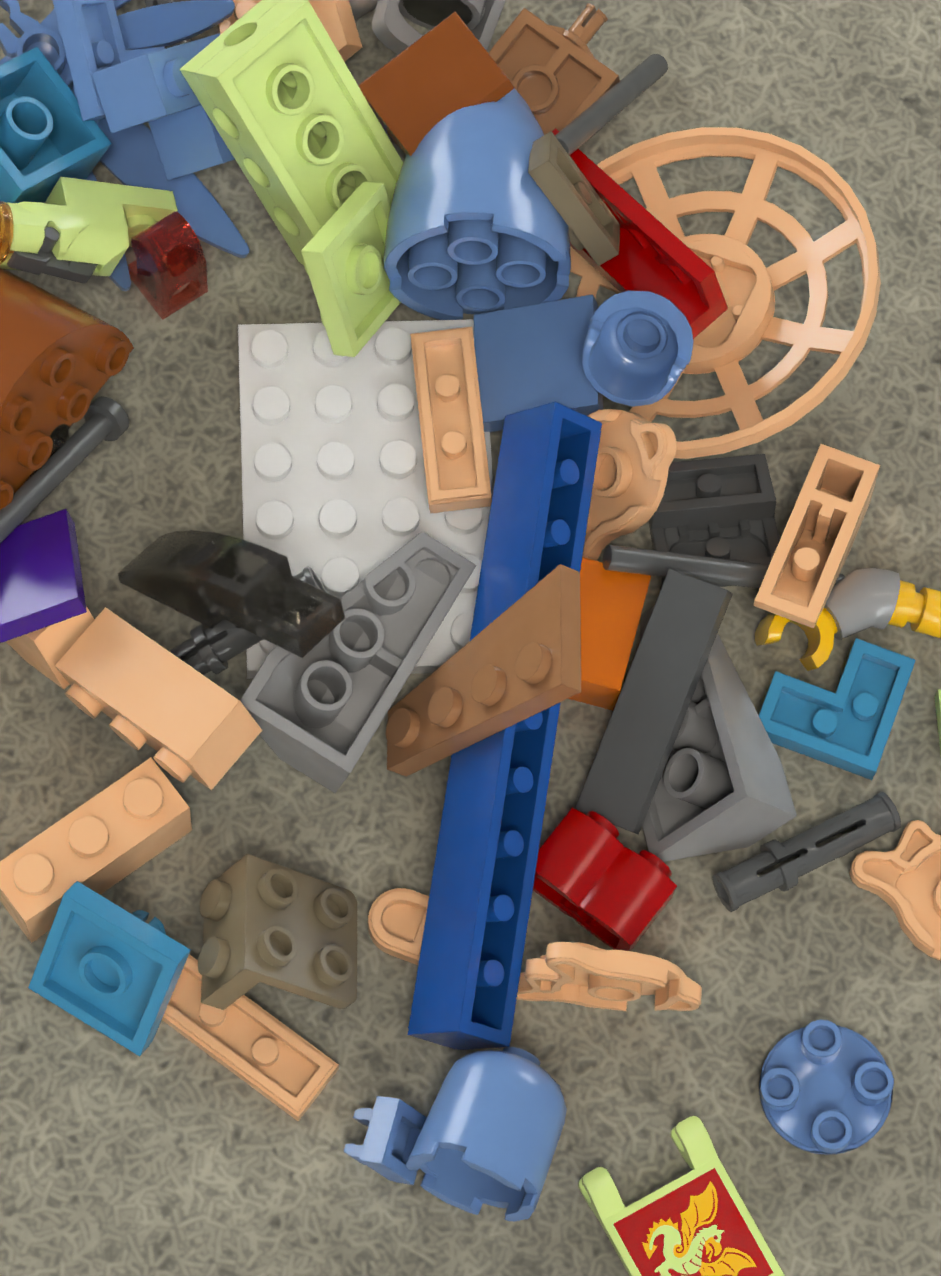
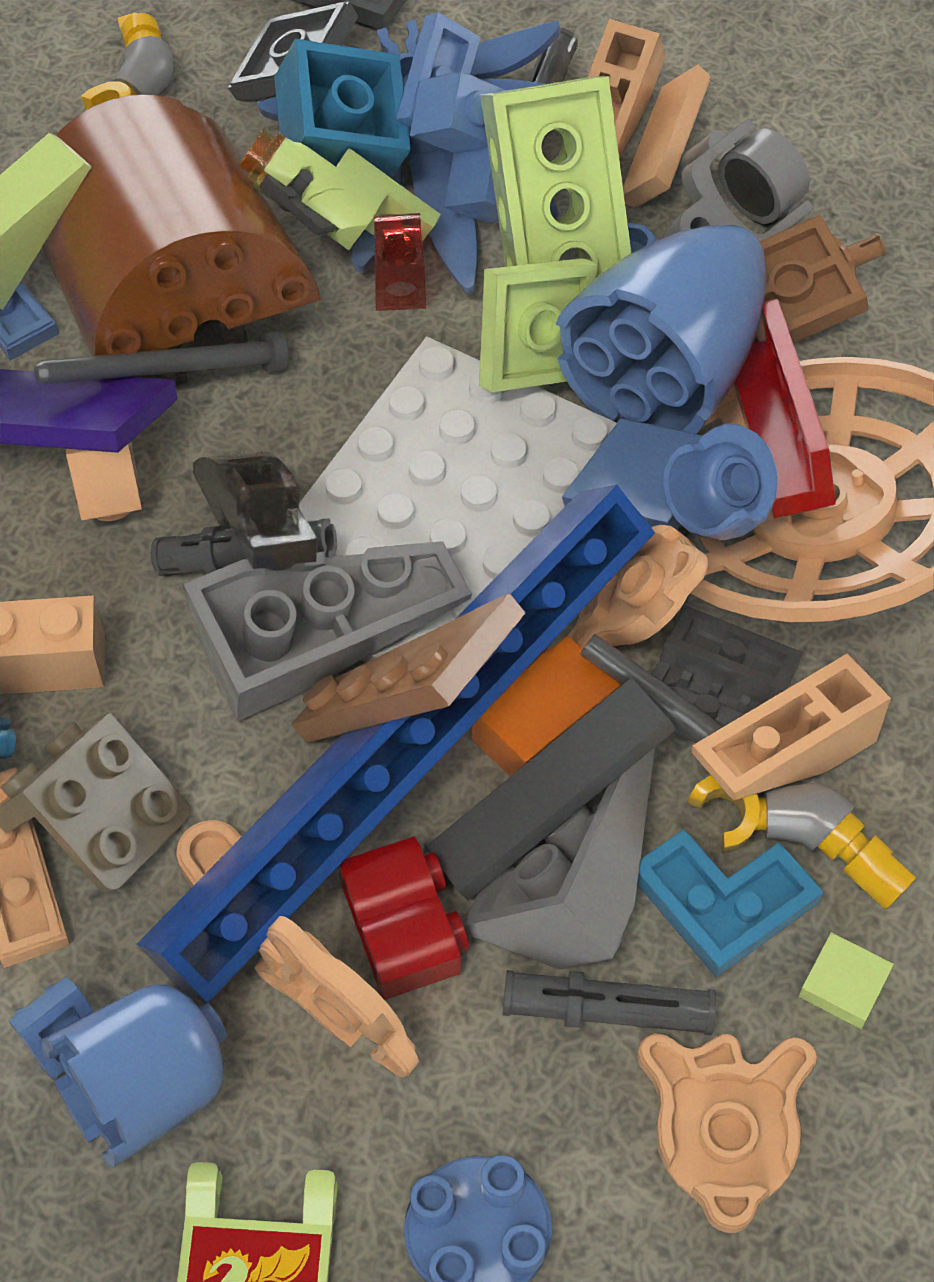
camera: 40 degrees right, 10 degrees down
light nougat brick [55,607,262,790] -> none
dark orange slope [358,11,514,156] -> none
light nougat tile [410,327,492,513] -> none
dark tan plate [528,131,620,266] -> none
dark grey bar [555,54,668,156] -> none

